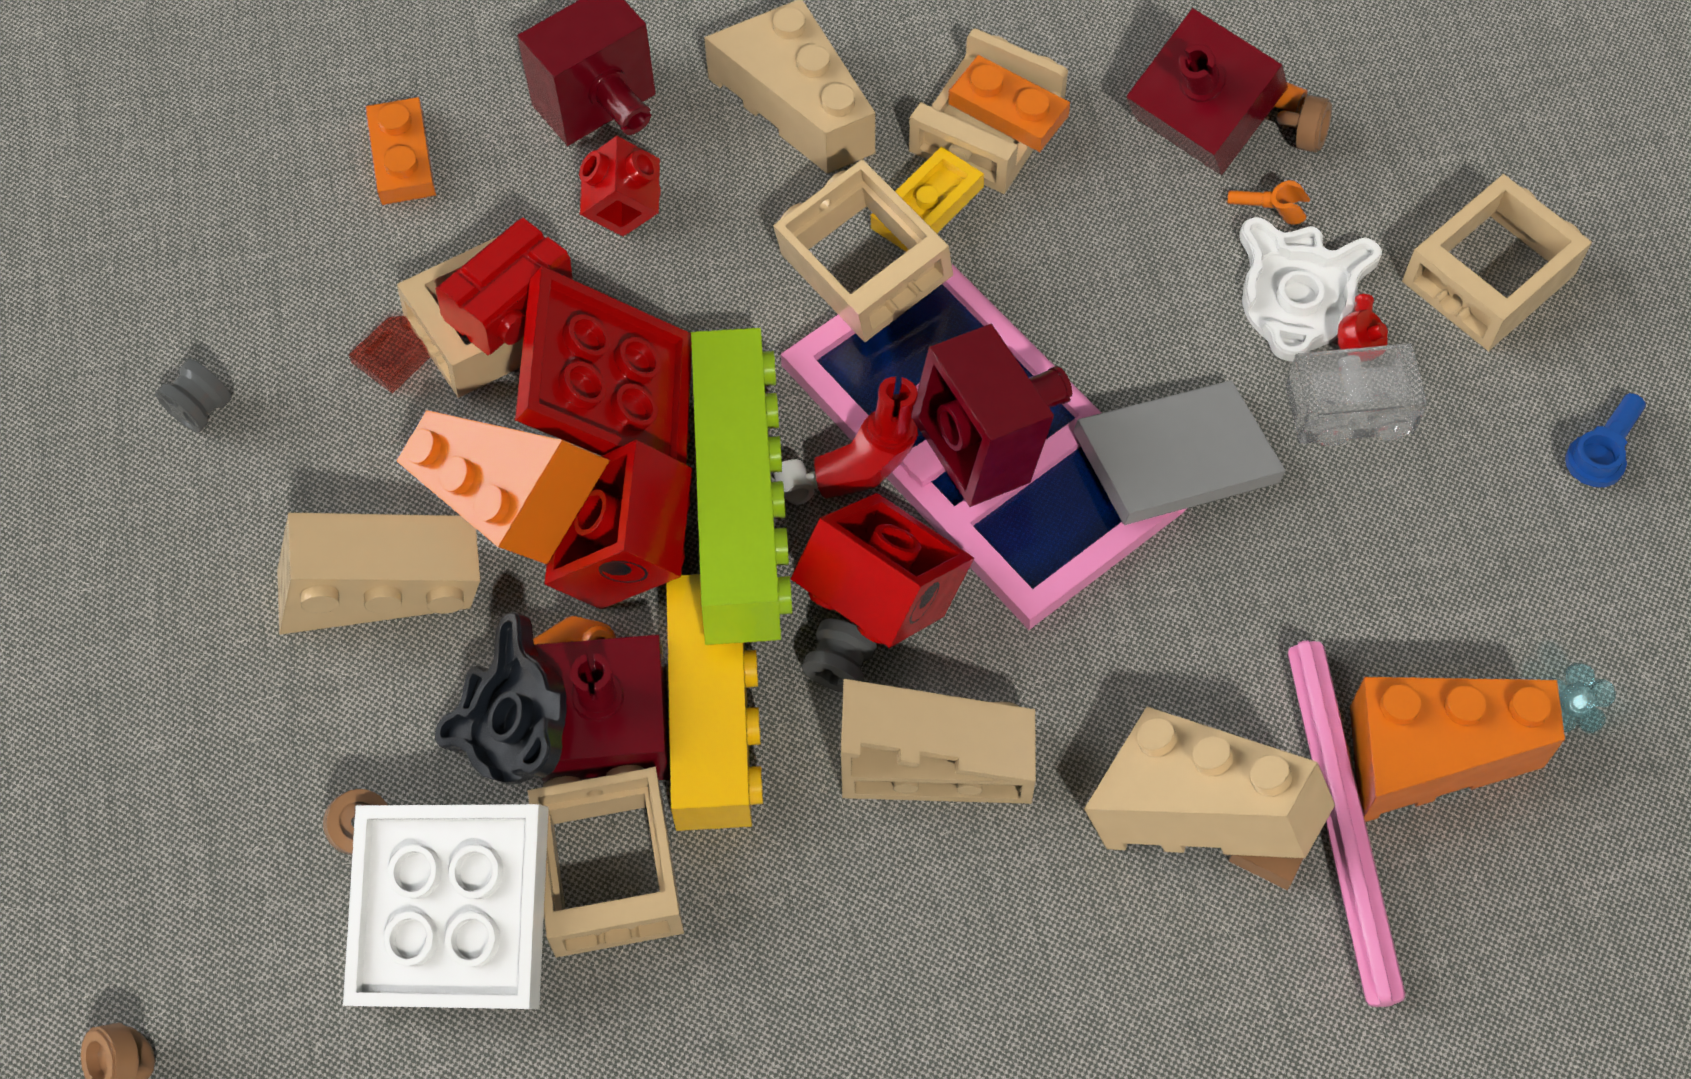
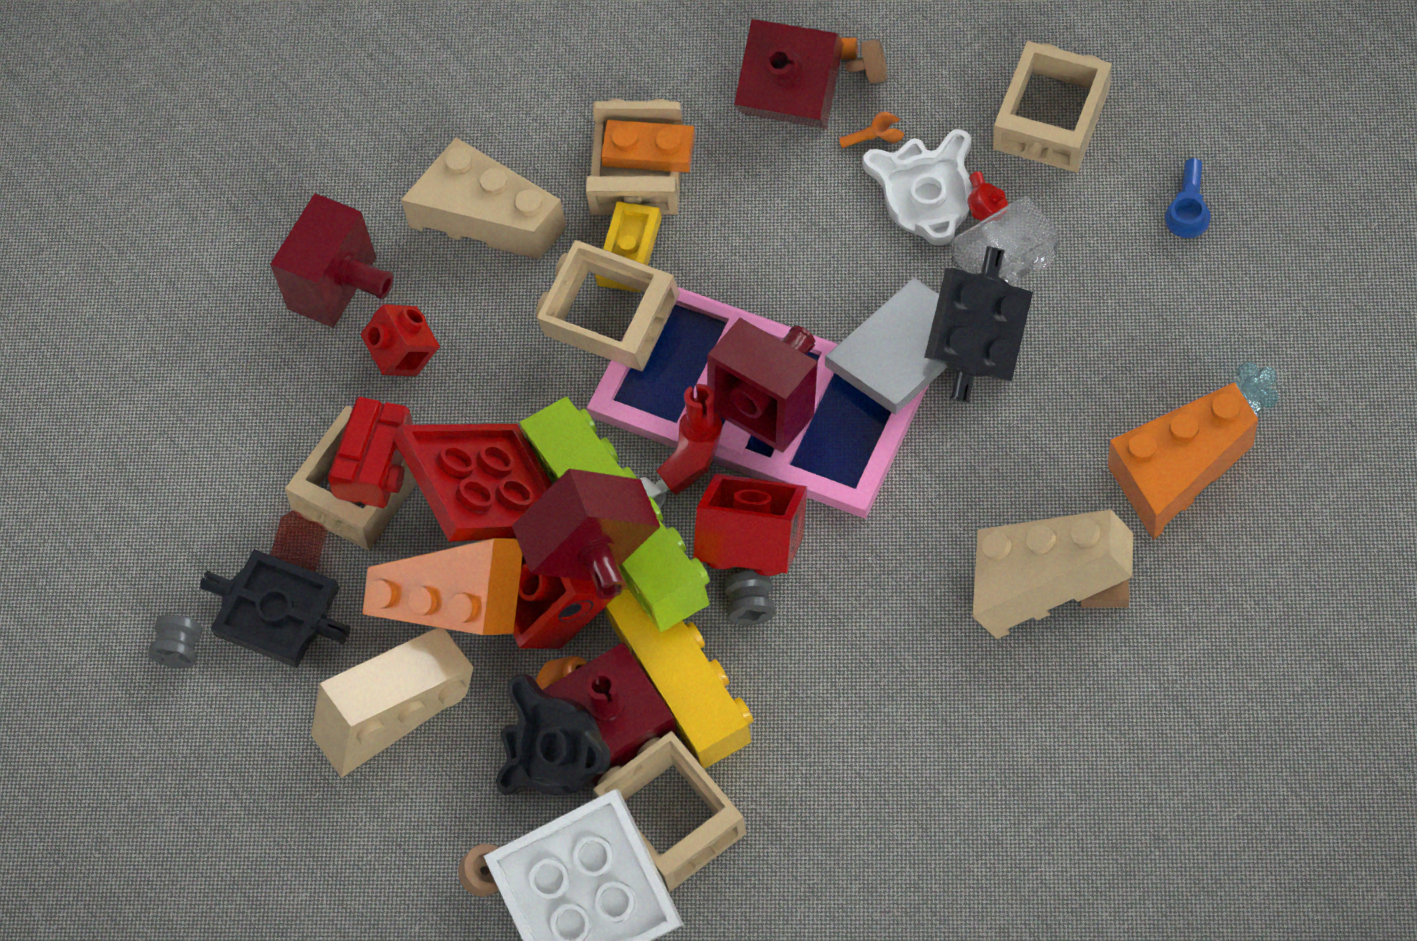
camera: 20 degrees left, 0 degrees up
orange plate [365,97,436,205] -> none
tan wedge [841,679,1036,804] -> none
bright pink axle [1288,640,1405,1007] -> none
none -> black plate [200,549,351,668]
none -> dark red brick [512,468,661,599]
none -> black plate [924,246,1033,403]

